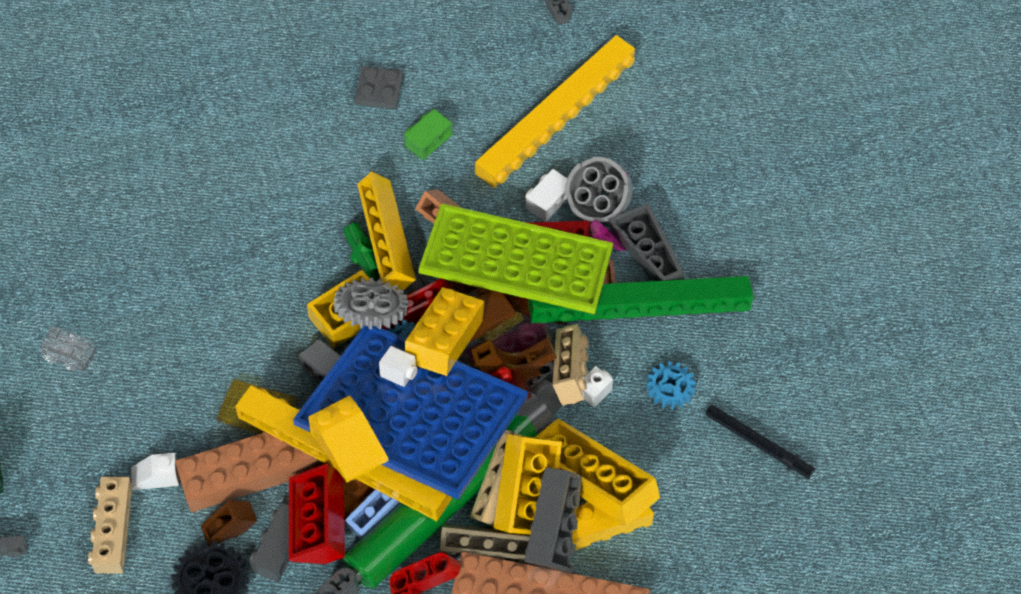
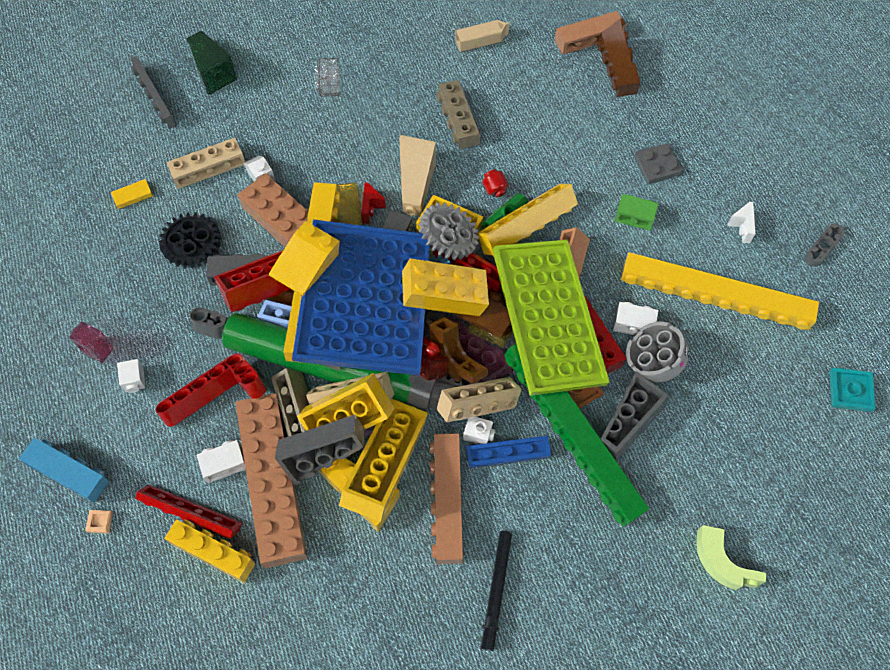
camera: 65 degrees right, 5 degrees up
reddish brown slope [201,500,257,546] -> none
white brick [379,346,417,387] -> none
dark pink plate [590,219,626,251] -> none
dark azure gear [646,361,696,410] -> none
none -> red slope [361,182,386,224]
none -> tan slope [399,135,436,216]
none -> nougat brick [430,434,463,564]
none -> dark tan brick [436,80,480,149]
none -> tan piece [455,20,509,52]
none -> blue plate [466,435,551,468]
none -> red head [482,169,509,198]
none -> nougat brick [555,11,626,55]
none -> reddish brown wedge [597,18,640,97]
none -> yellowish green arch [697,525,766,590]
none -> white slope [727,202,755,243]
none -> teal plate [829,367,875,412]

